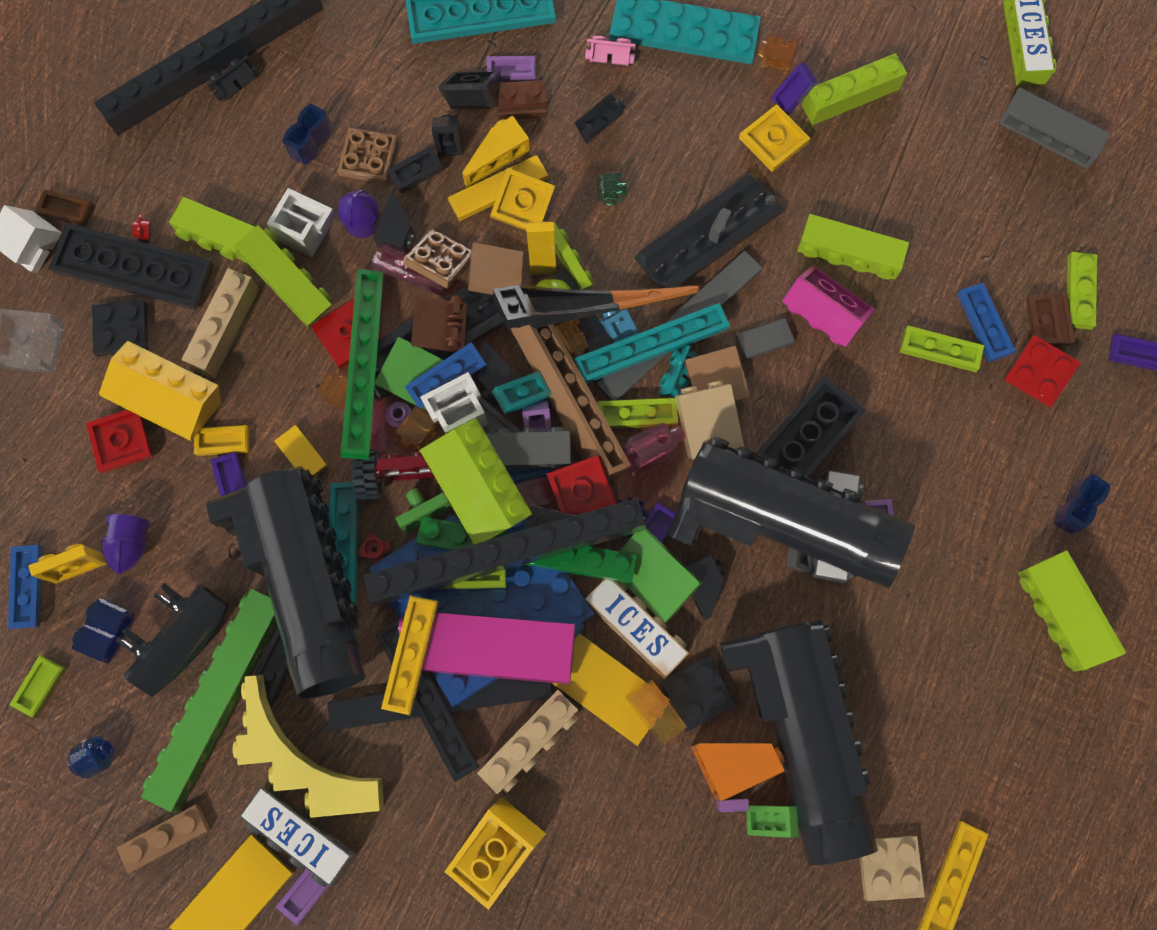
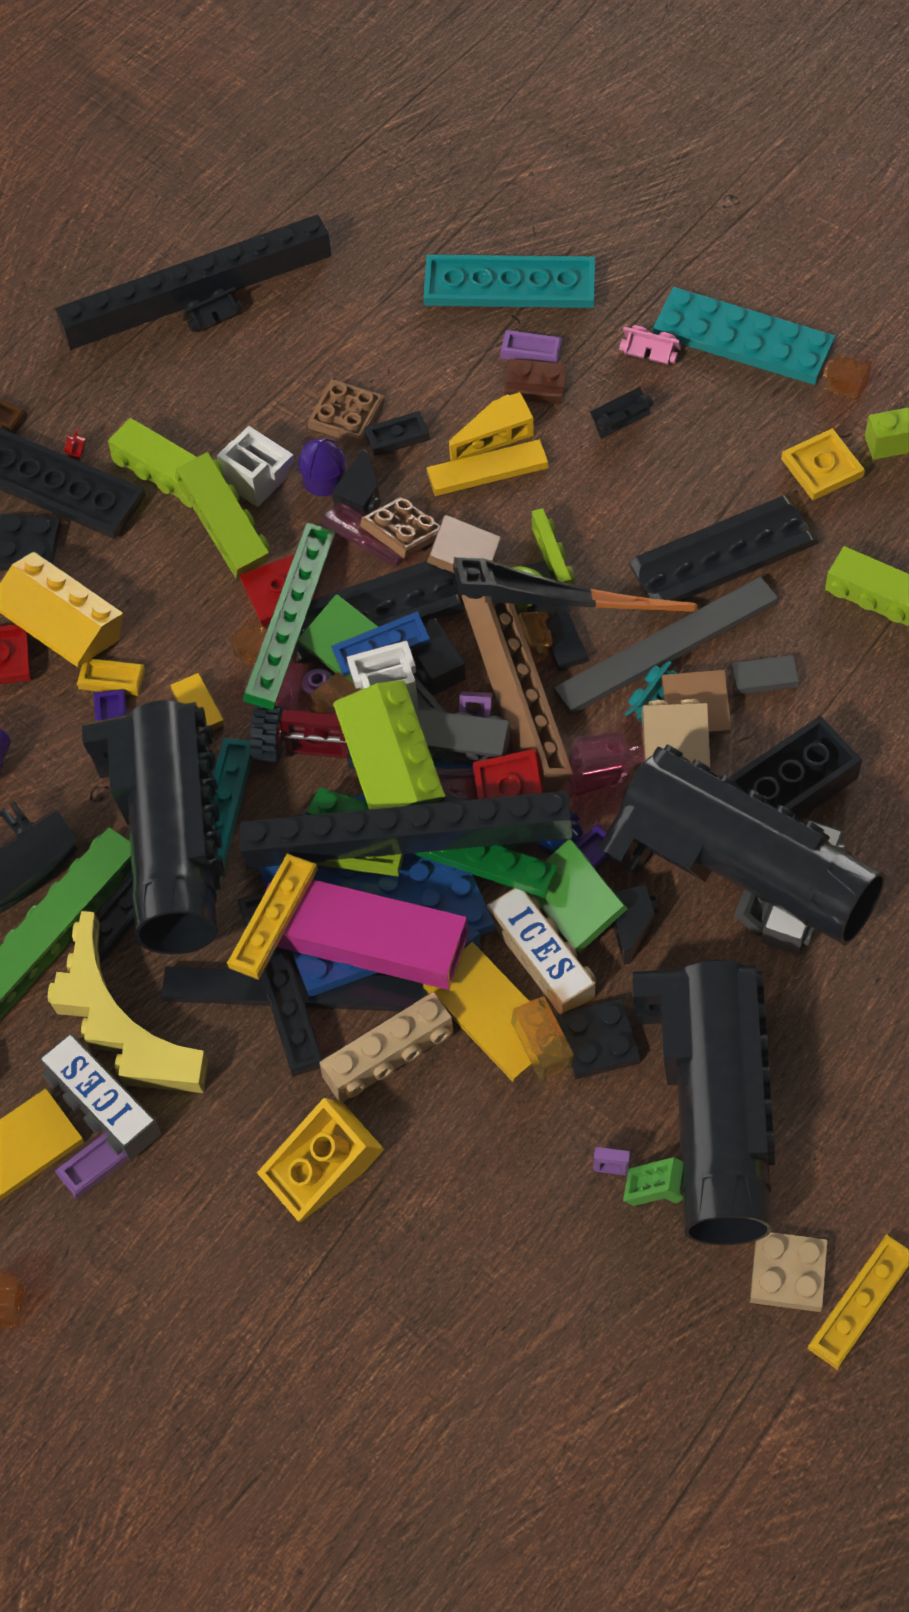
camera: 15 degrees right, 15 degrees down
tan brick [181,268,259,379] -> none
clear blue brick [283,103,332,165] -> none
red plate [358,534,391,565] -> none
bright green tile [395,488,452,534] -> none
copper hinge [411,296,467,352] -> none
black slope [432,115,463,157] -> none
black slope [439,70,501,108] -> none
yellow plate [490,168,555,231] -> none
teal plate [492,371,552,414] -> none
yellow tile [526,222,556,276] -> none
teal plate [574,303,730,384] -> none
clear green plate [596,172,628,206] -> none
lime plate [597,398,678,429] -> none
dark azure bracket [599,308,639,343] -> none
orange slope [690,743,785,801] -> none
dark grey tile [709,208,732,243] -> none
dark purple tile [771,63,818,116] -> none
dark pink slope [782,265,876,347] -> none

